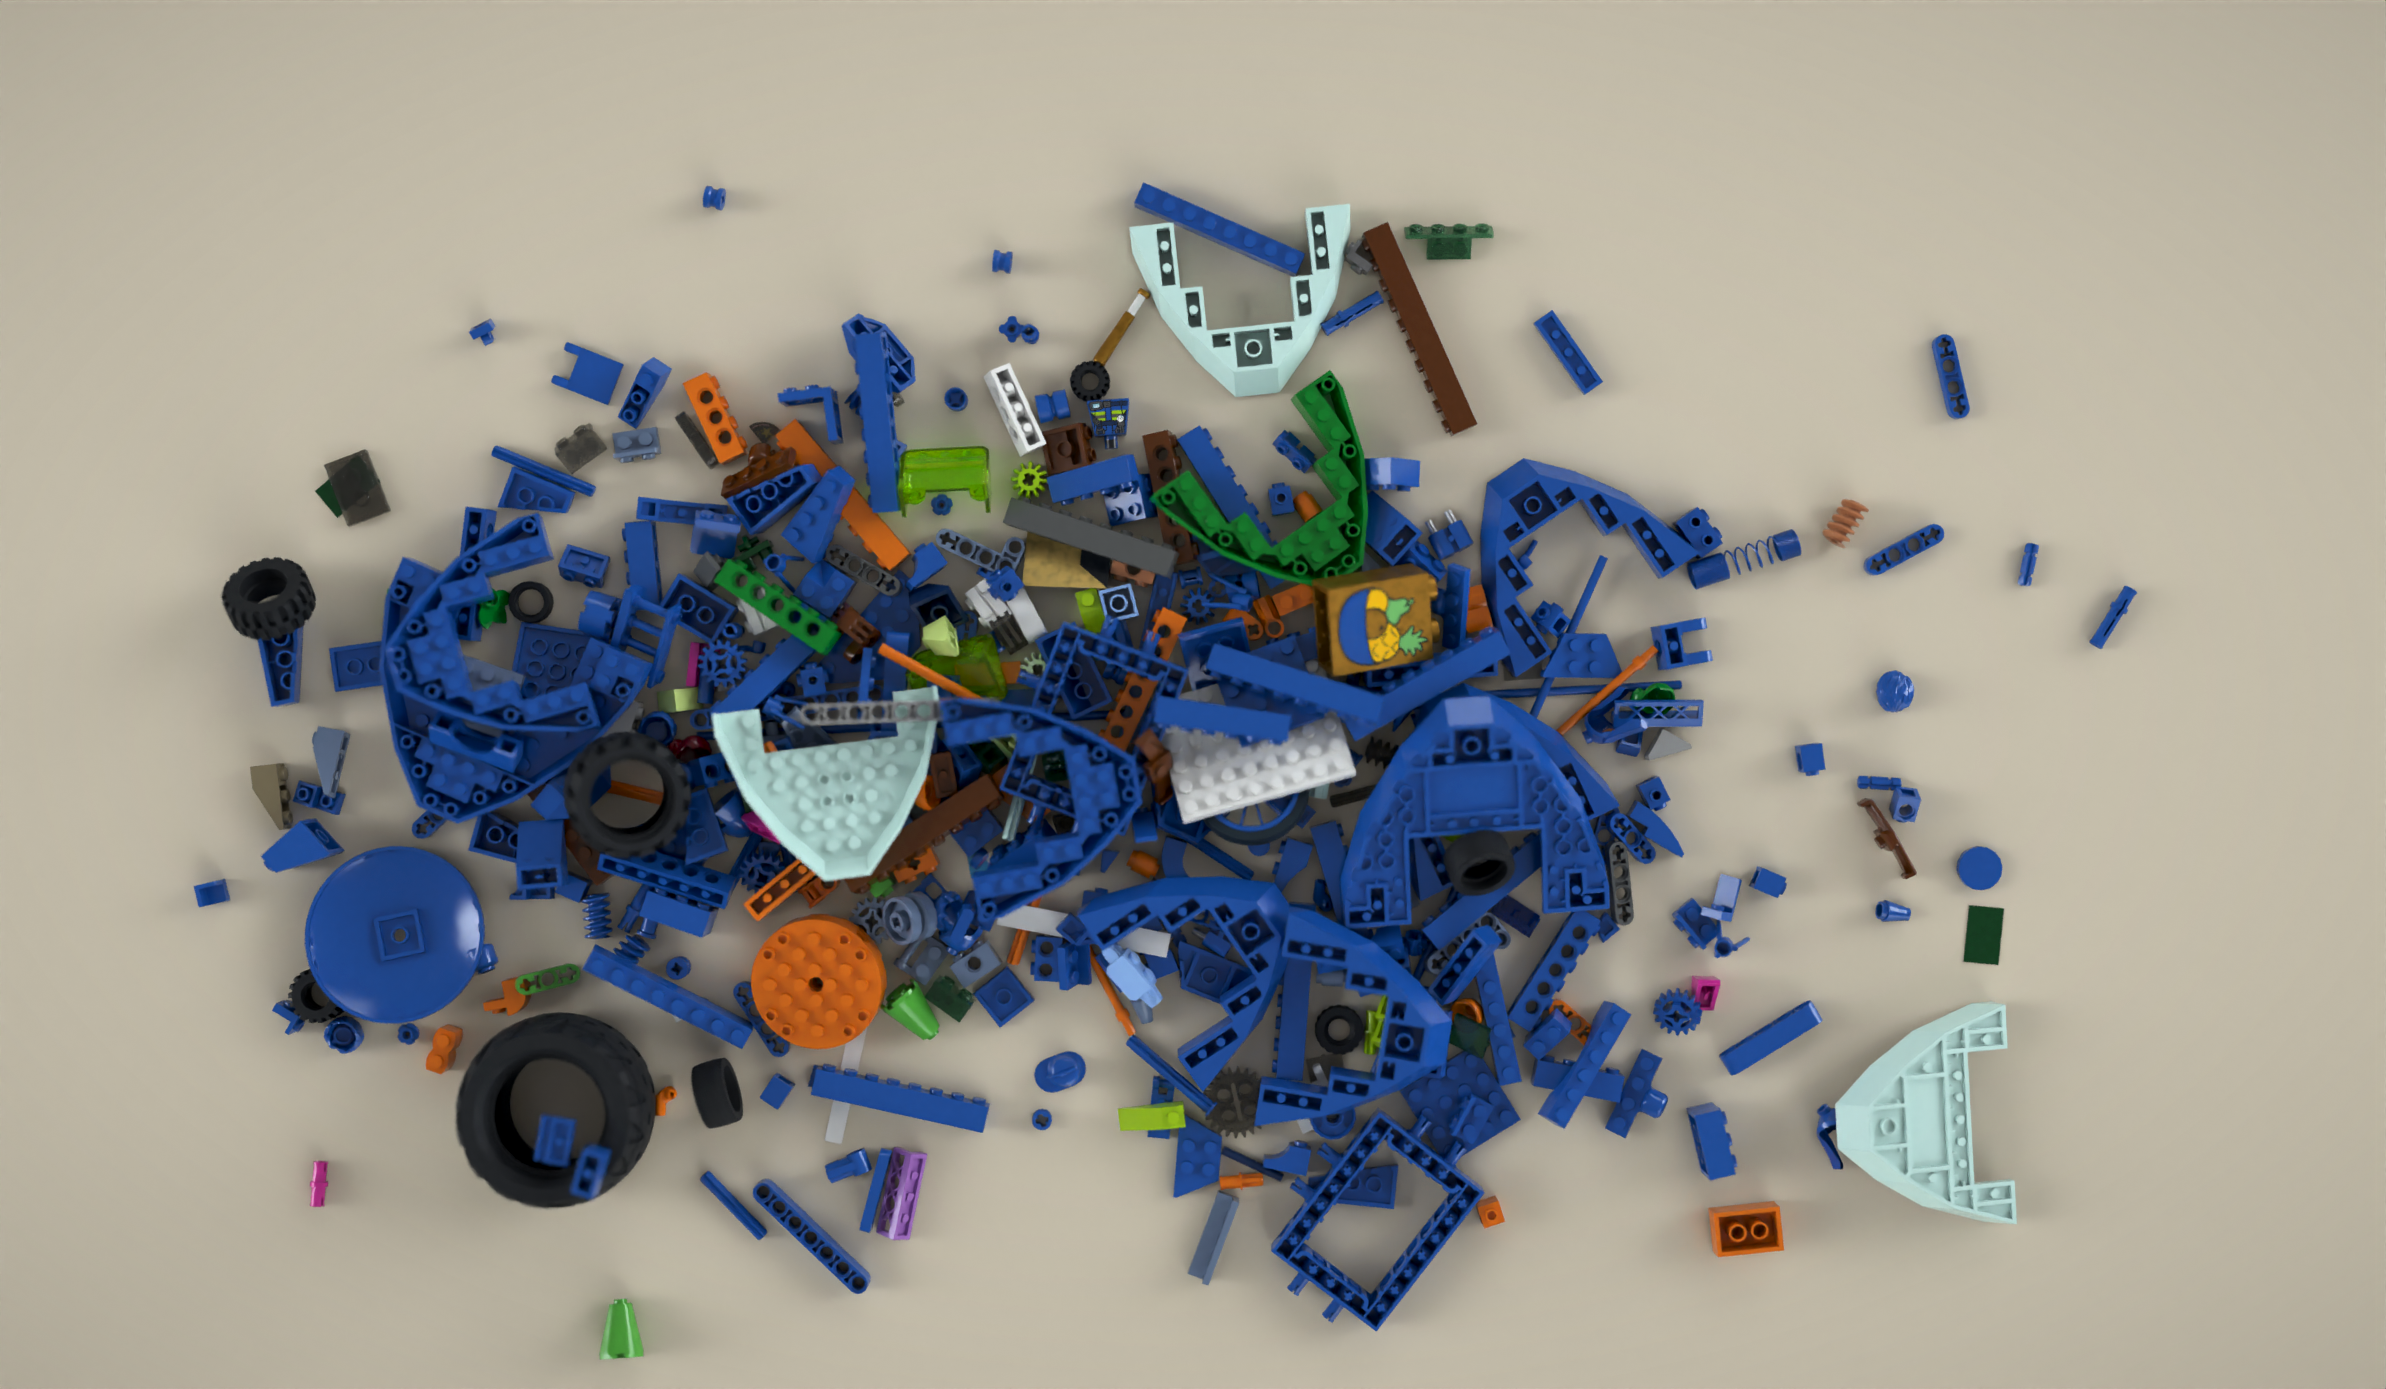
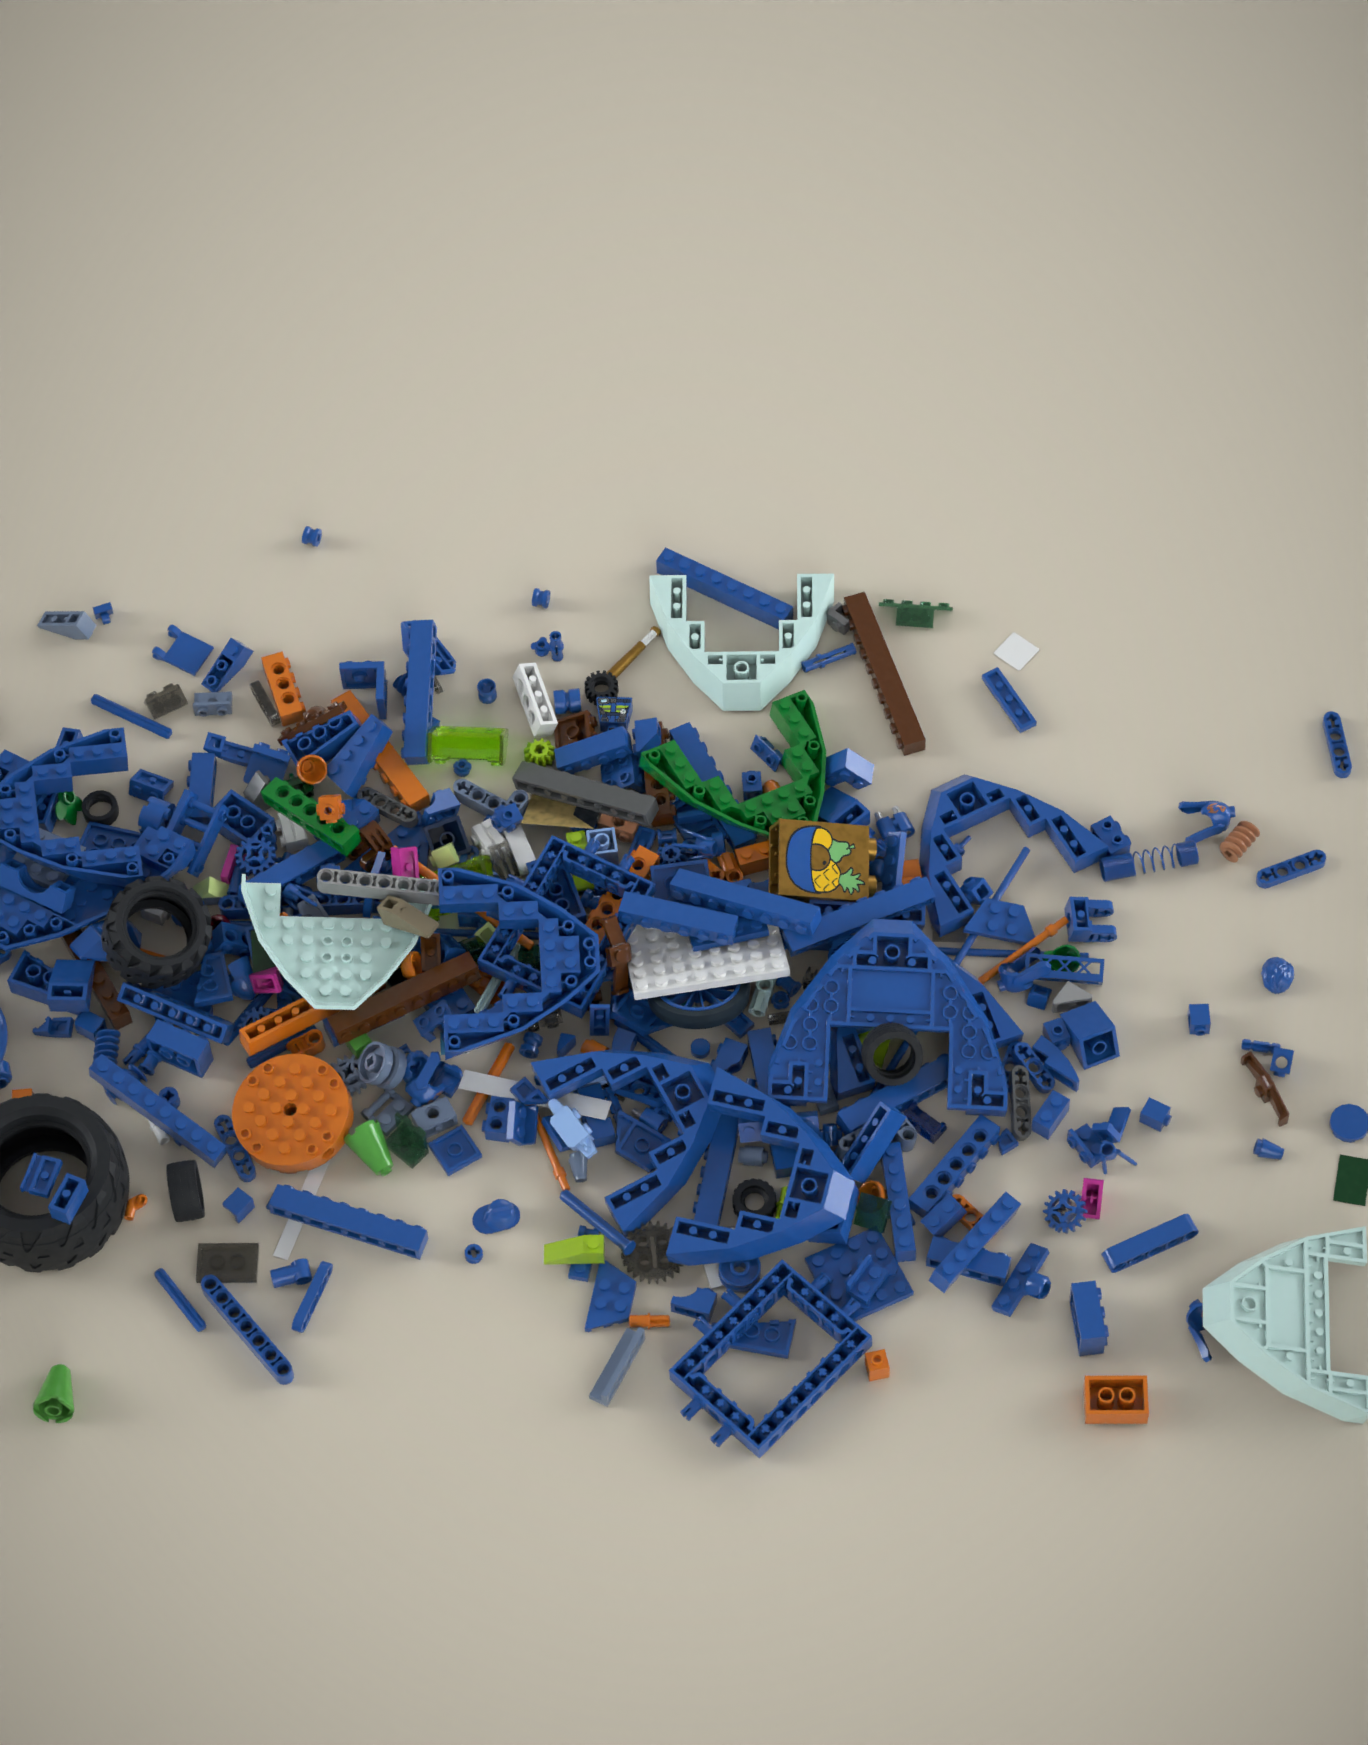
camera: 10 degrees right, 30 degrees down
blue wing [498,466,576,513] -> none
bright green beam [515,963,580,995] -> none
clear smoke tile [749,422,781,443] -> none
blue plant [763,553,805,593] -> none
medium lavender fence [876,1147,927,1240] -> none
orange brick [893,846,940,885] -> none
dark blue bar [1221,1146,1284,1182] -> none
none -> sand blue slope [37,611,97,640]
none -> clear smoke tile [196,1243,259,1283]
none -> orange piece [296,754,327,785]
none -> orange brick [316,794,345,823]
none -> dark tan slope [377,895,440,938]
none -> dark pink panel [391,846,419,878]
none -> blue bracket [413,999,454,1043]
none -> blue slope [632,717,661,761]
none -> white sticker [994,632,1039,670]
none -> blue brick [1032,1090,1070,1140]
none -> blue slope [1060,1001,1120,1070]
none -> blue piece [1178,801,1236,843]

